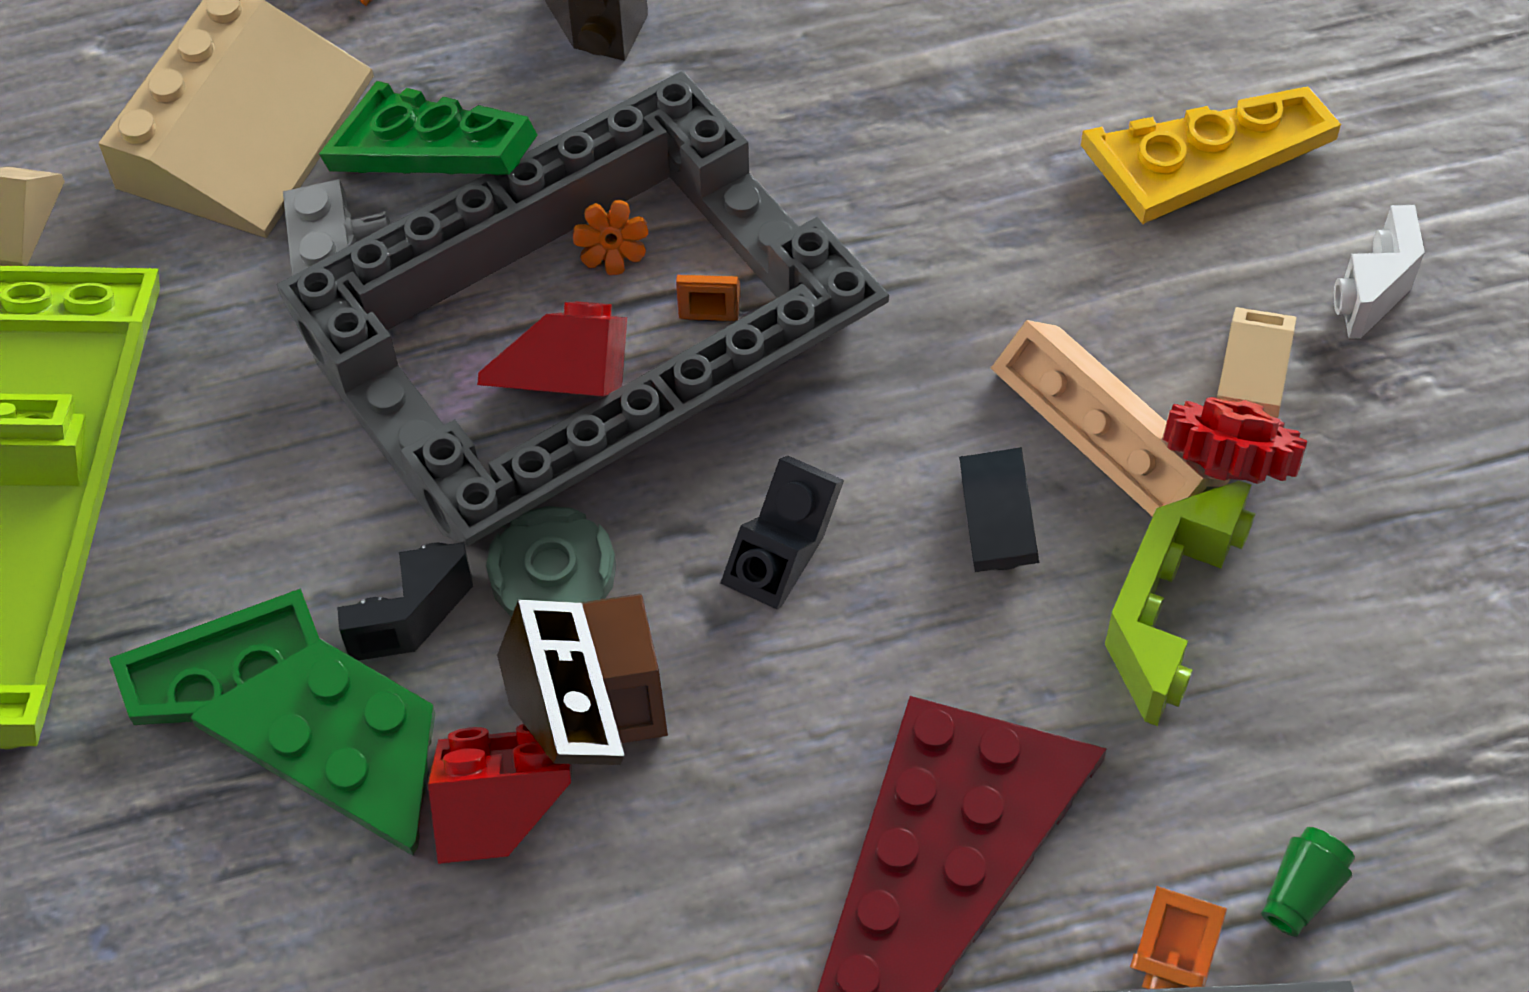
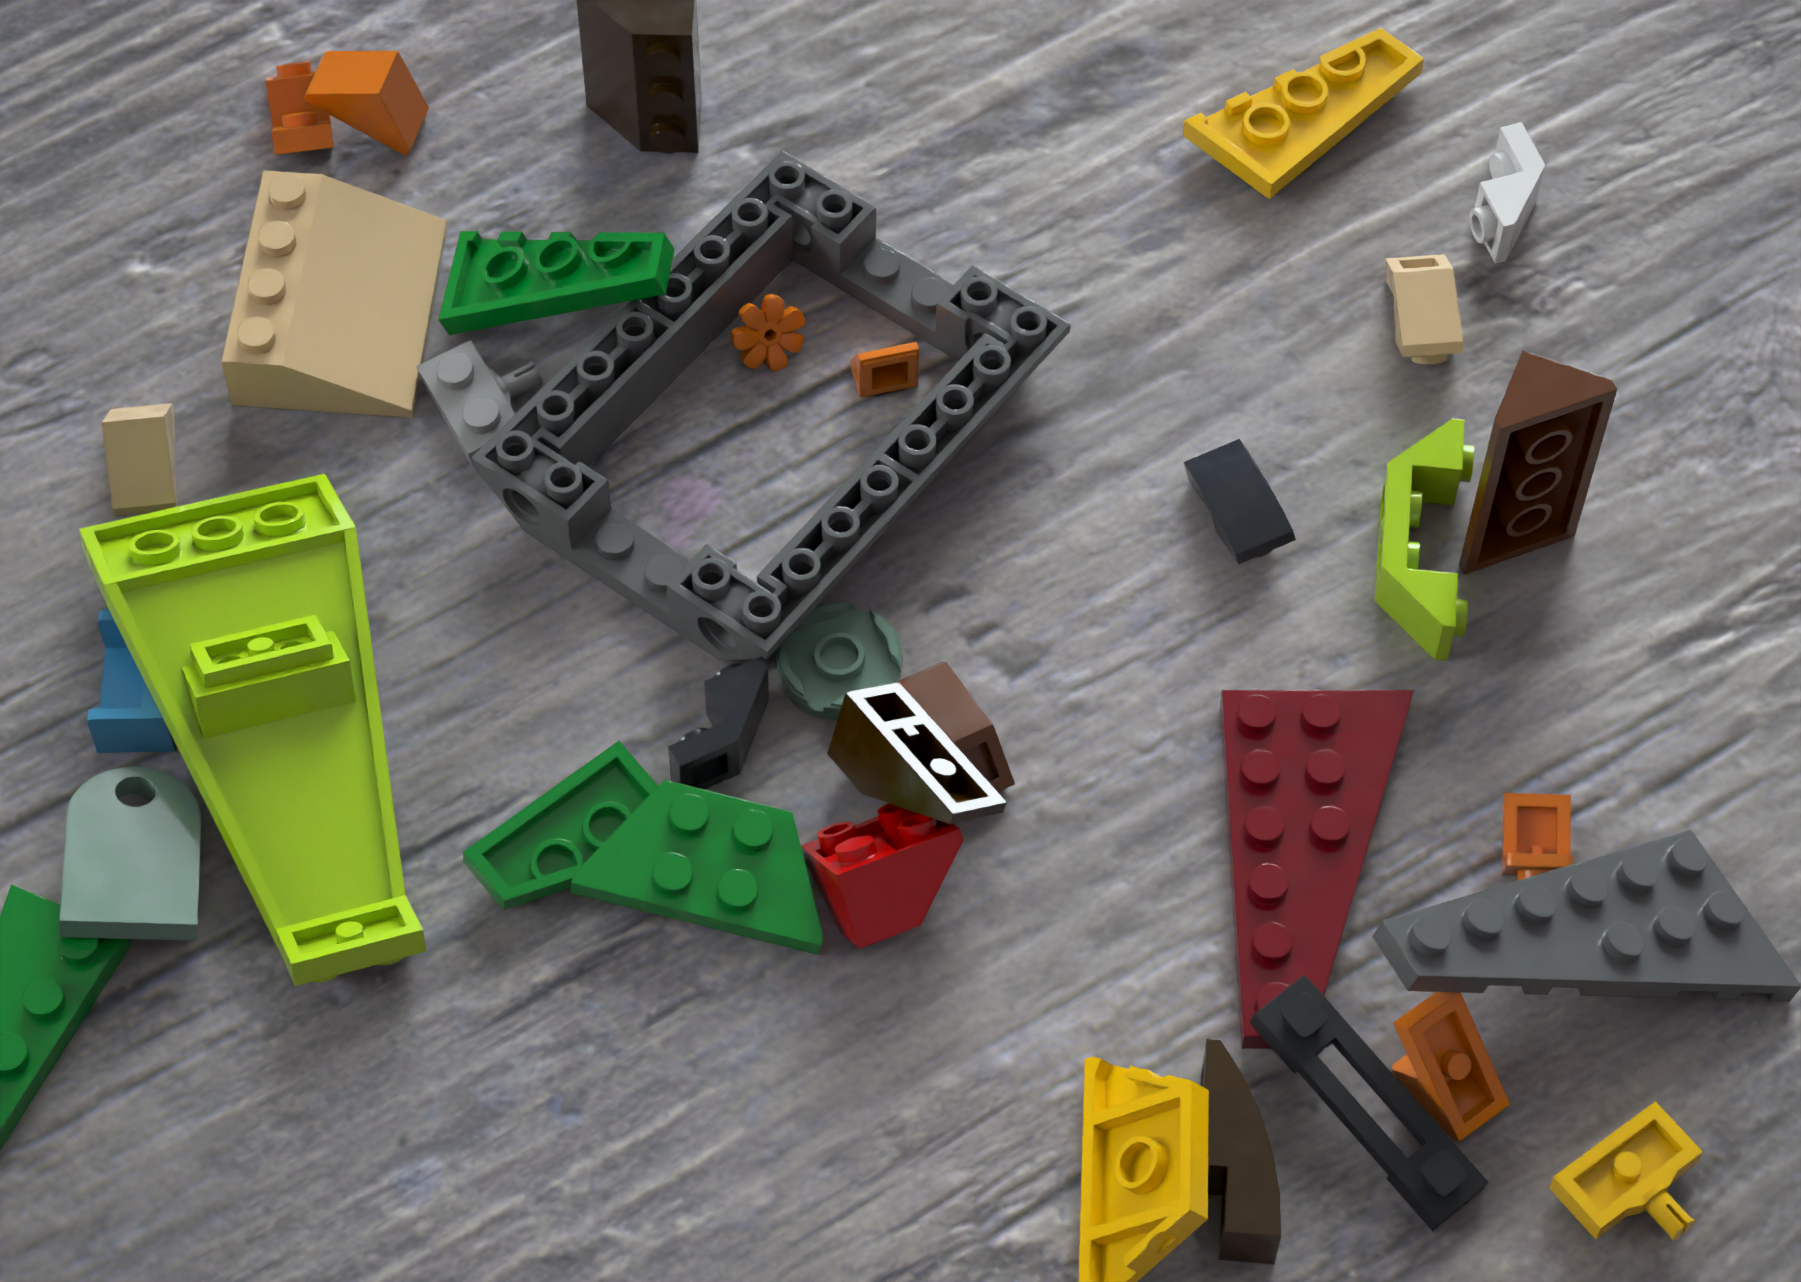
camera: 20 degrees left, 0 degrees up
red slope [477,301,628,396] -> none
black slope [720,456,844,609] -> none
light nougat panel [990,320,1230,517] -> none
red gear [1162,397,1307,484] -> none
green cone [1261,827,1355,937] -> none
none -> reddish brown slope [1459,350,1617,575]

